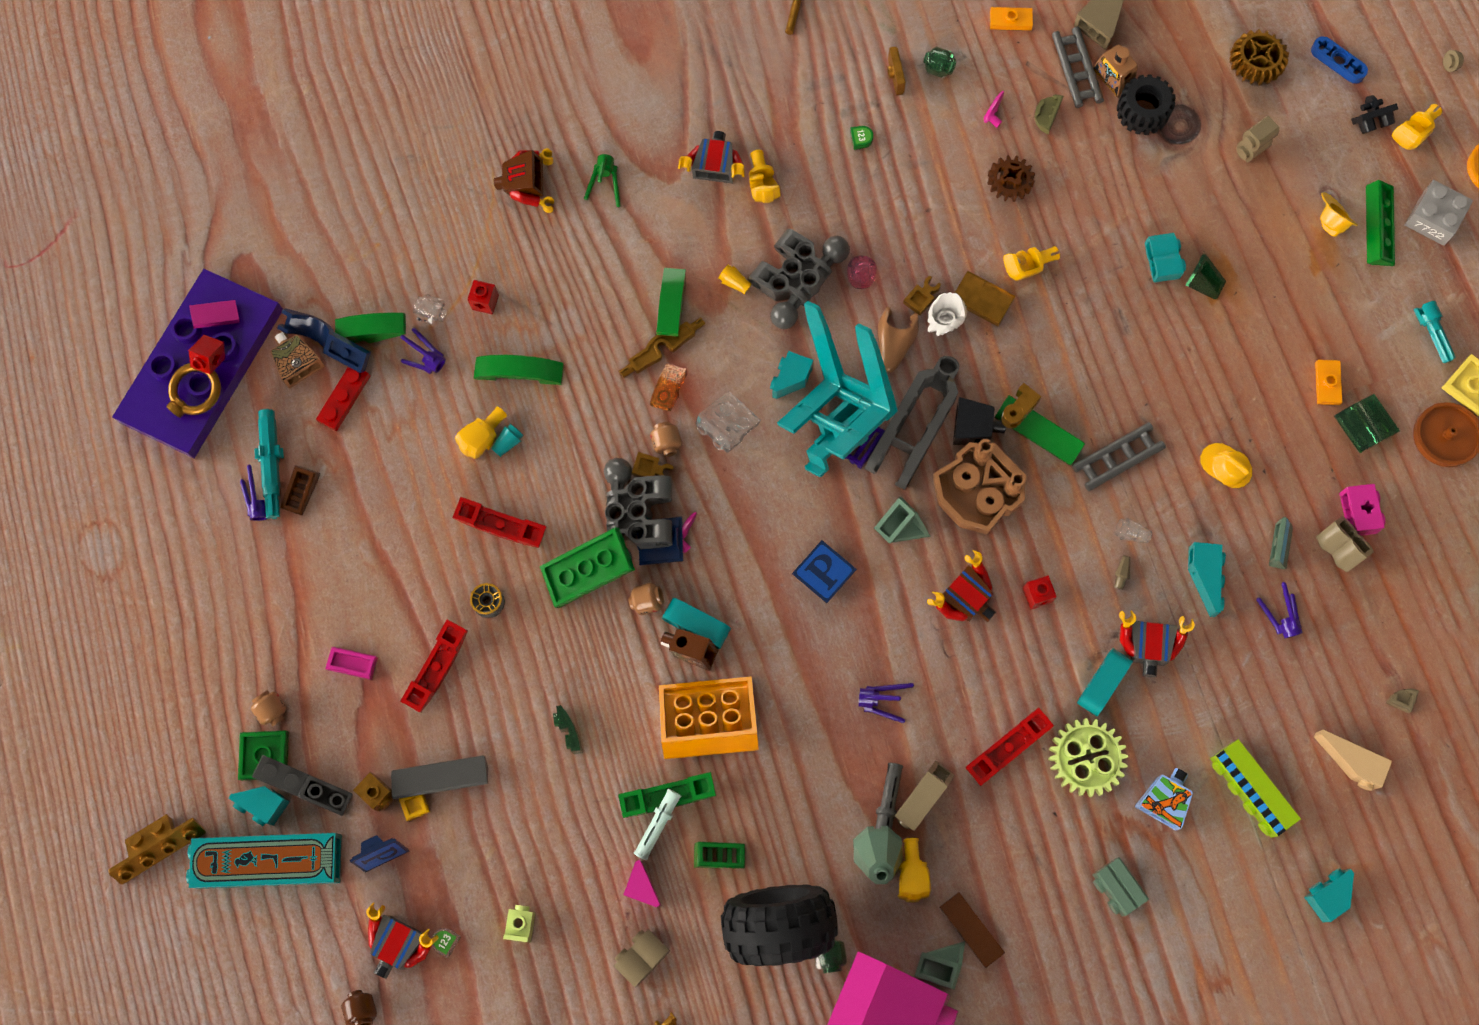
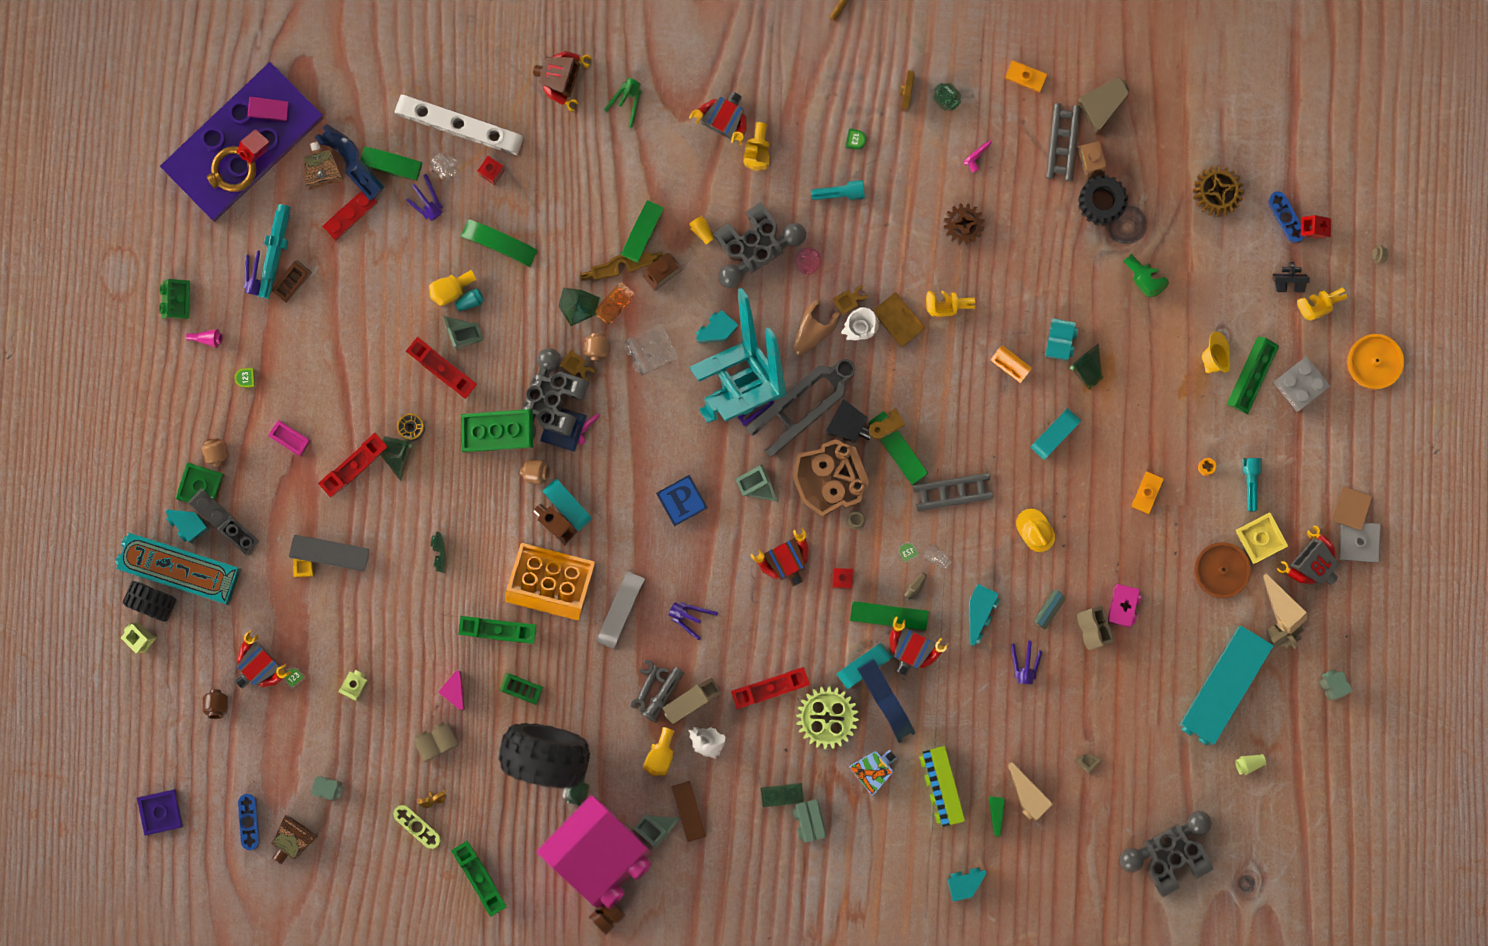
camera: 15 degrees right, 10 degrees up
pearl gold bracket [108,814,206,885] -> none
dark blue piece [350,835,410,873] -> none
pearl gold brick [353,772,393,812] -> none
light aqua pin [634,789,681,860] -> none
sand green cone [853,826,903,884] -> none
olive plate [1034,94,1064,134] -> none
dark tan brick [1237,116,1279,162] -> none
clear green slope [1334,394,1400,453] -> none
none -> yellowish green brick [121,623,157,654]
none -> black tyre [122,581,176,622]
none -> green bracket [159,279,190,319]
none -> dark pink cone [186,329,223,348]
none -> tile [234,368,255,388]
none -> clear green slope [381,436,412,481]
none -> white beam [394,95,524,155]
none -> sand green slope [443,316,484,351]
none -> clear green slope [558,288,600,326]
none -> light grey slope [596,571,645,649]
none -> dark grey bar [631,660,669,712]
none -> reddish brown torso [643,253,683,291]
none -> white hair [689,727,726,759]
none -> clear green slope [760,783,804,807]
none -> teal piece [811,180,865,200]
none -> dark tan plate [846,510,866,530]
none -> green slope [850,601,929,631]
none -> dark blue piece [857,659,915,743]
none -> clear tile [898,541,921,564]
none -> green slope [988,796,1005,837]
none -> light orange plate [991,345,1032,383]
none -> teal beam [1030,408,1082,460]
none -> green piece [1123,254,1169,297]
none -> light orange bush [1198,458,1216,476]
none -> red brick [1301,215,1331,239]

